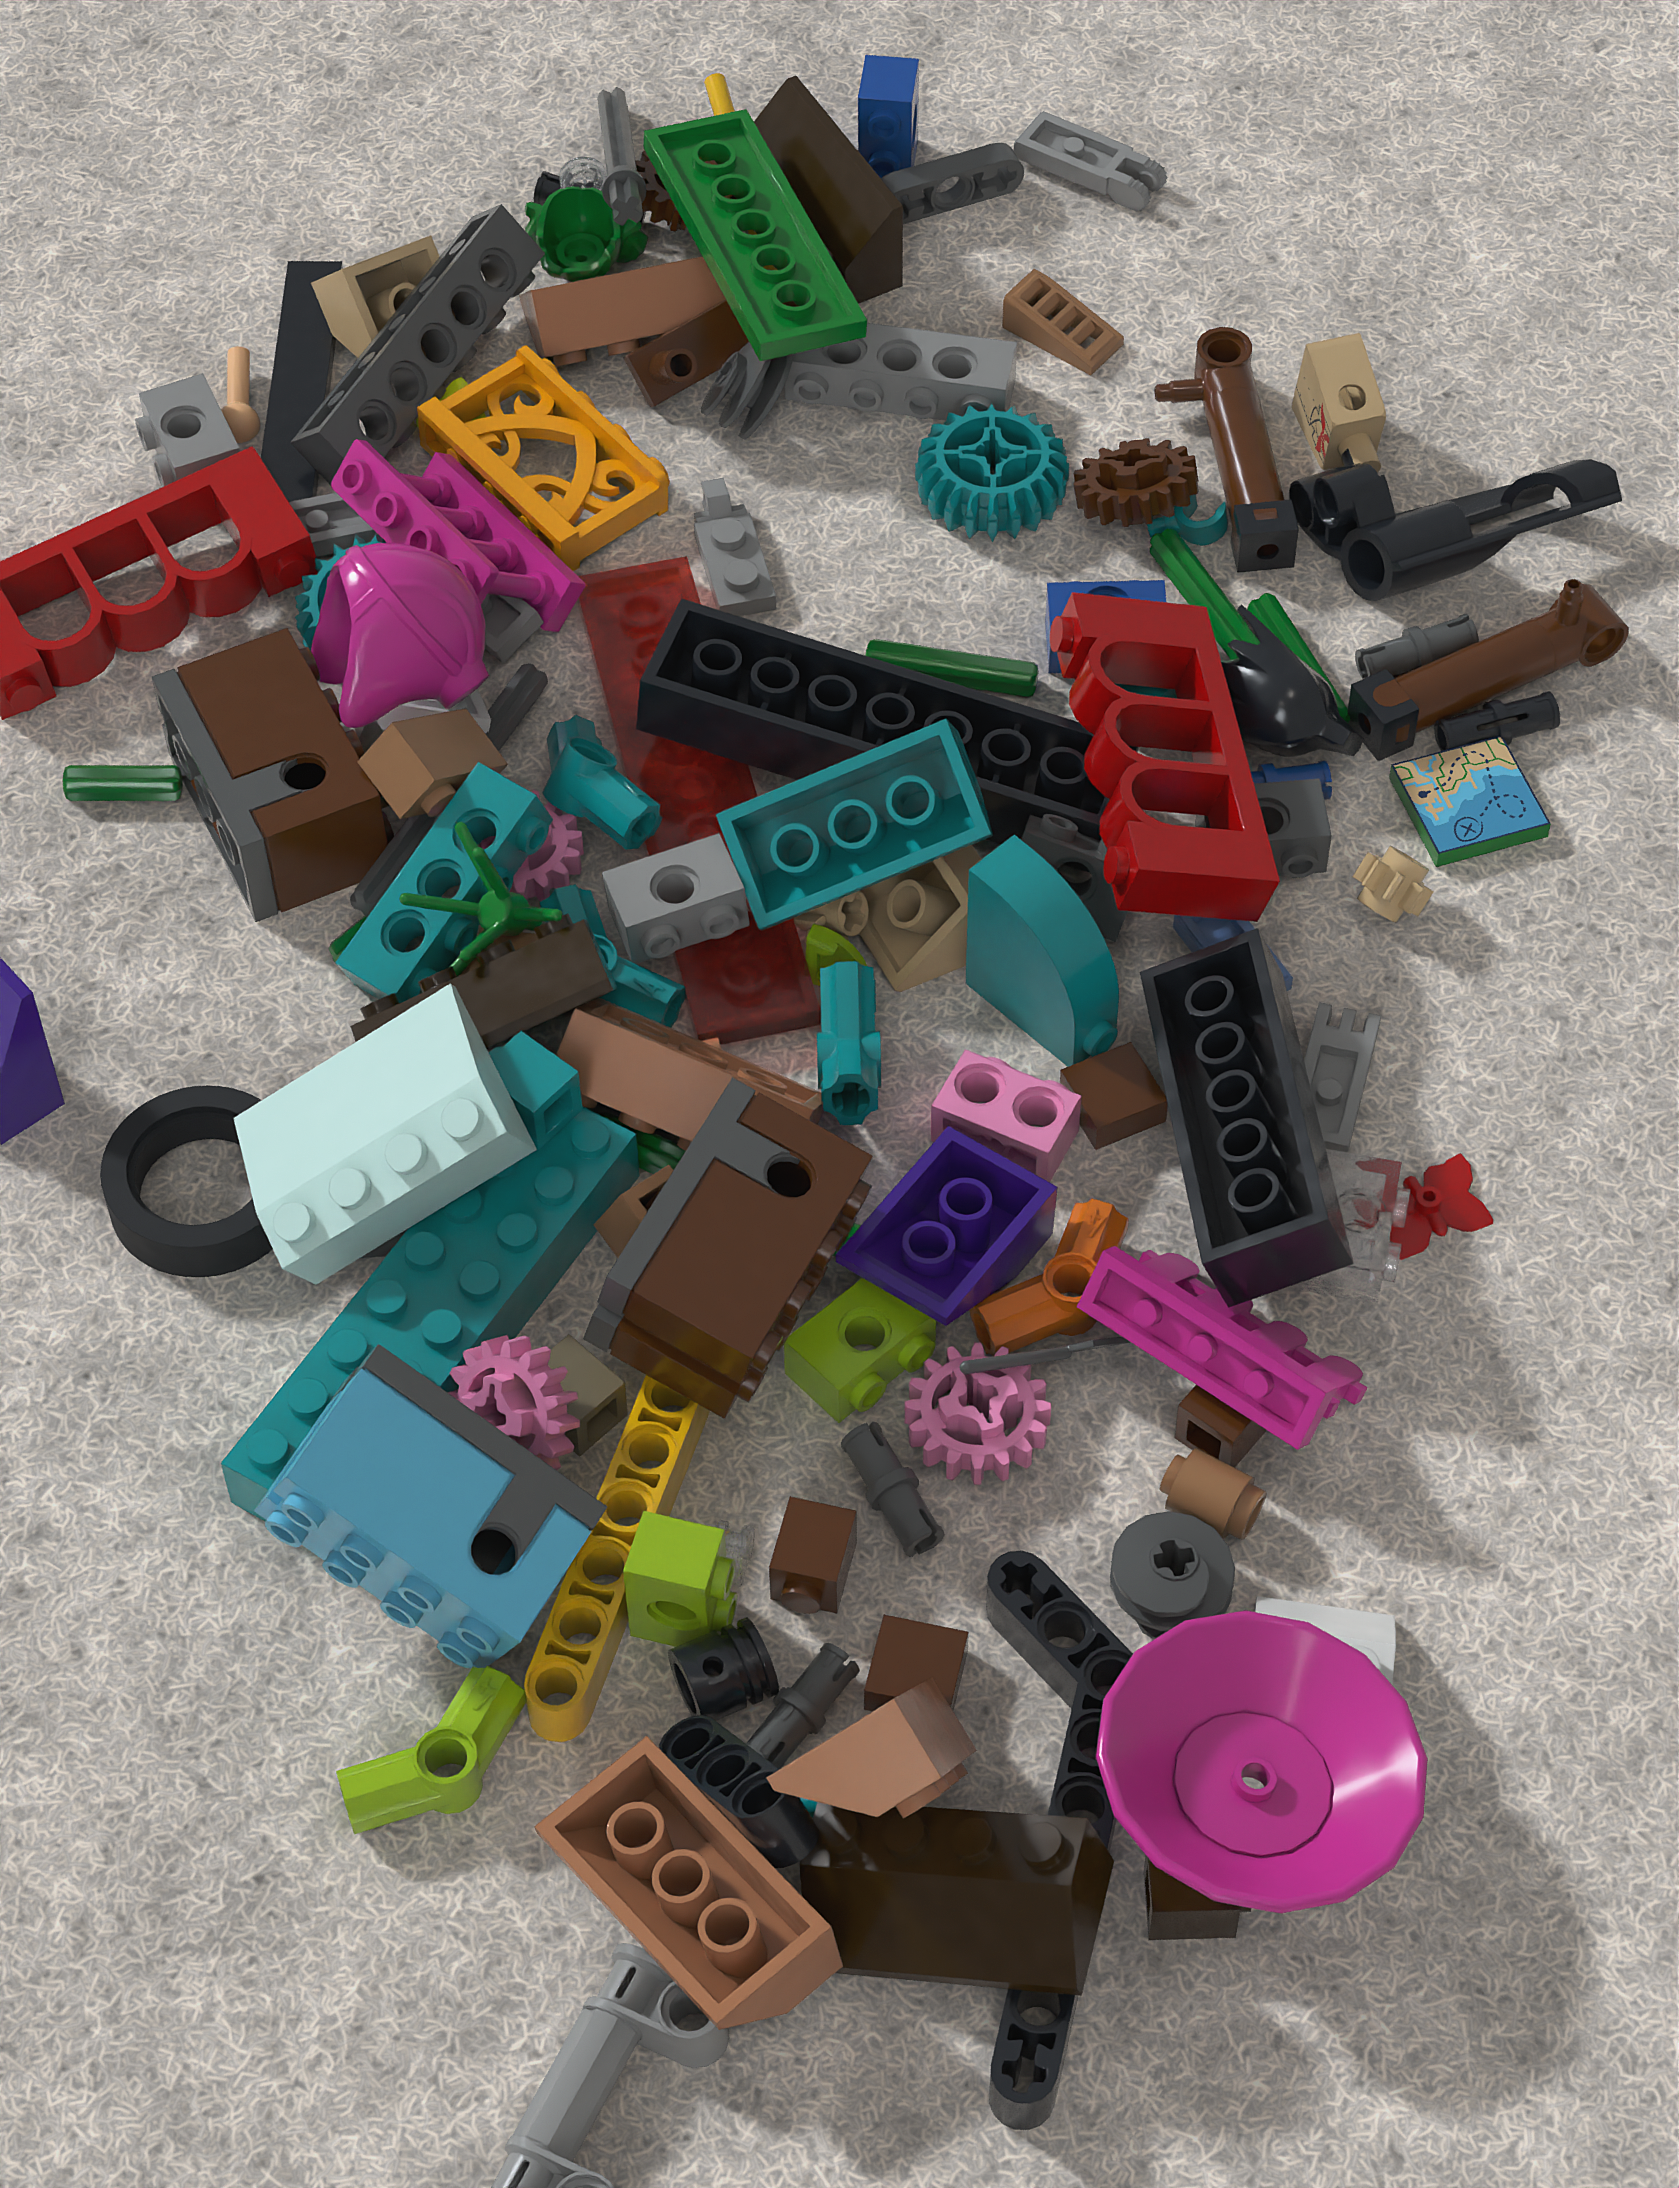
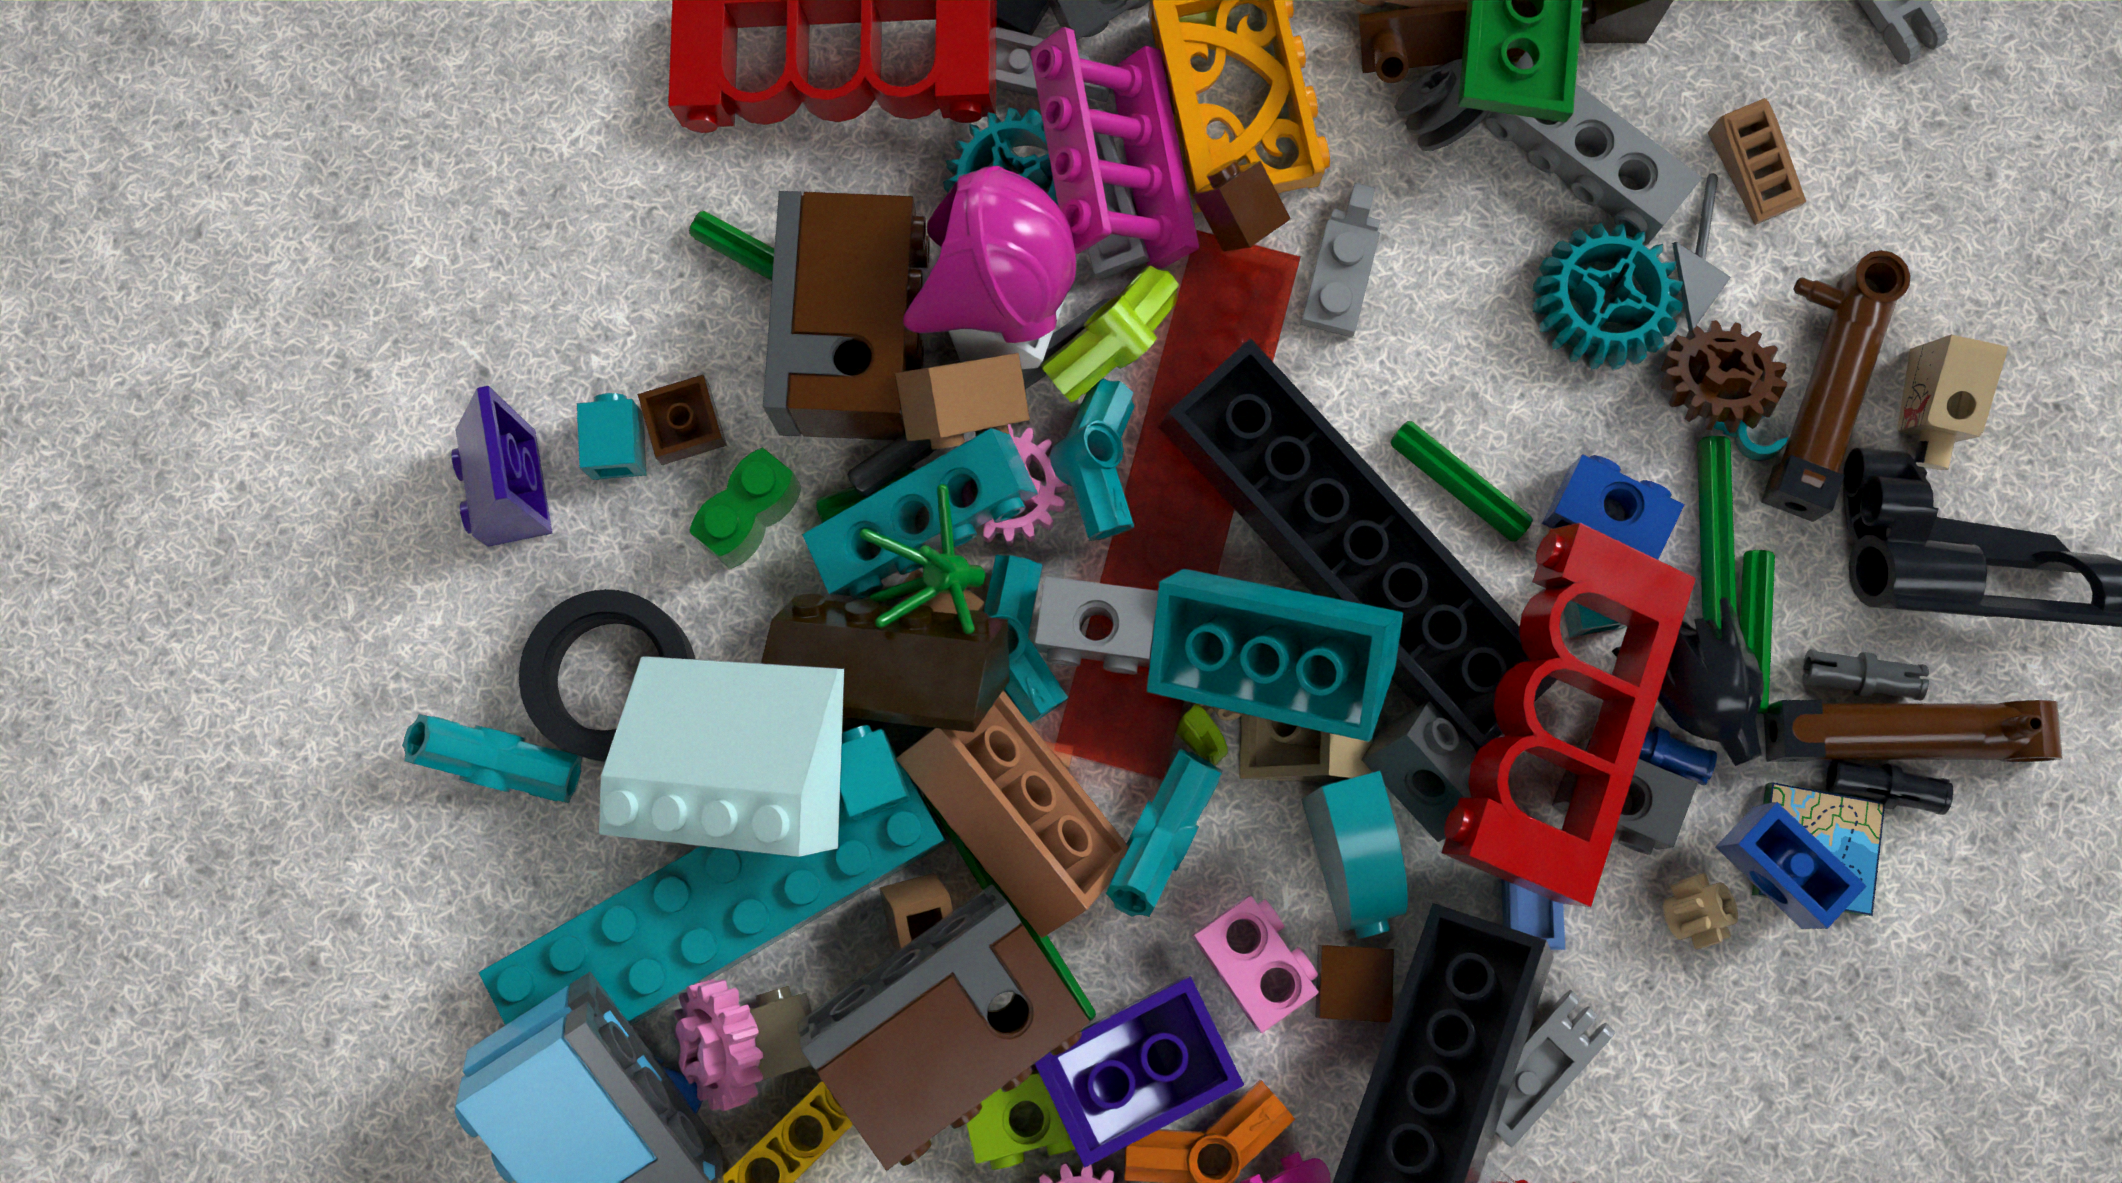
camera: 30 degrees right, 25 degrees up
none -> teal piece [402,714,582,803]
none -> teal brick [577,393,647,480]
none -> reddish brown piece [637,374,727,465]
none -> green brick [689,447,801,569]
none -> lime piece [1041,265,1179,403]
none -> reddish brown brick [1193,159,1291,252]
none -> piece [1672,173,1731,331]
none -> blue brick [1715,802,1867,929]

